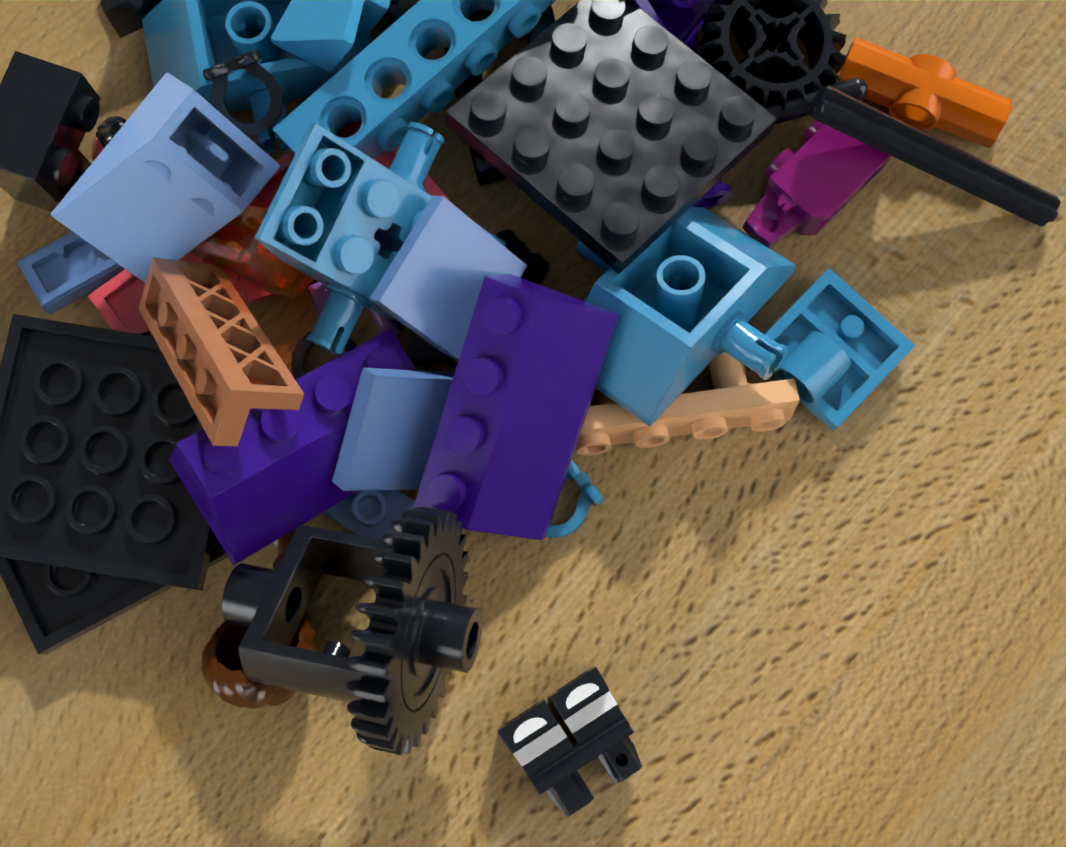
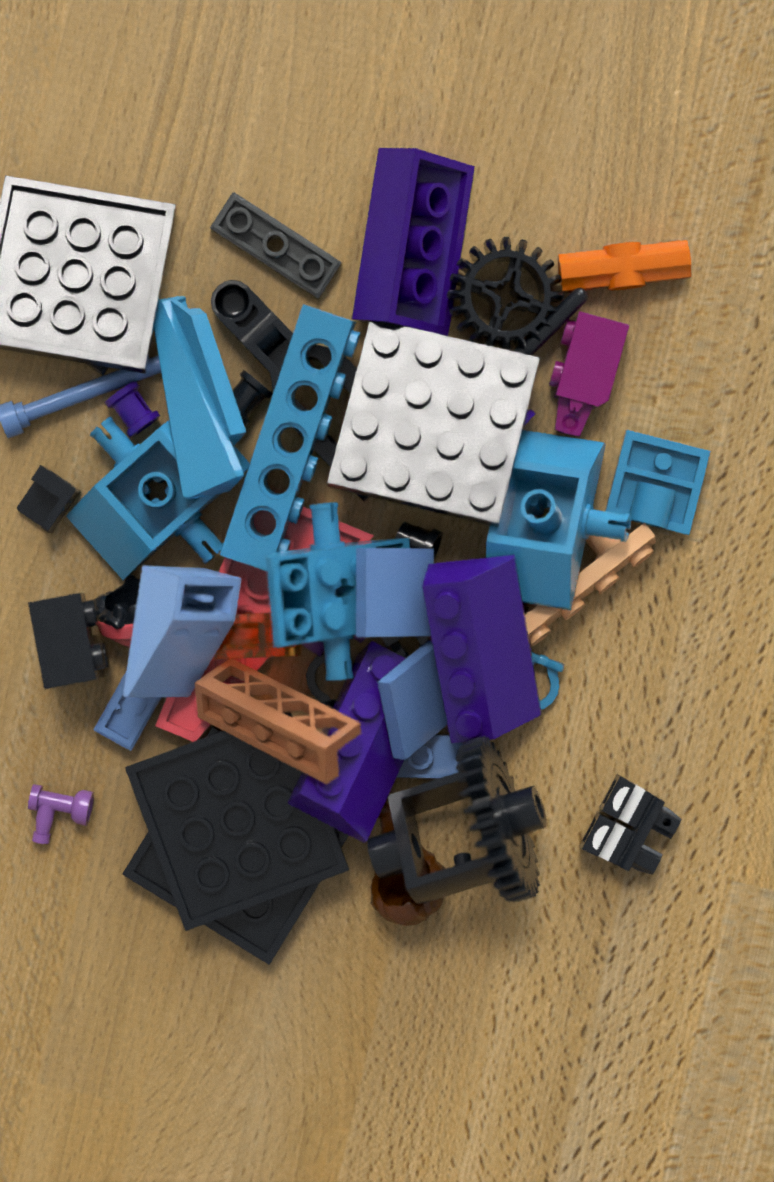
camera: 30 degrees left, 10 degrees up
black piece [203,49,284,136] -> none
black axle [810,86,1061,227] -> none

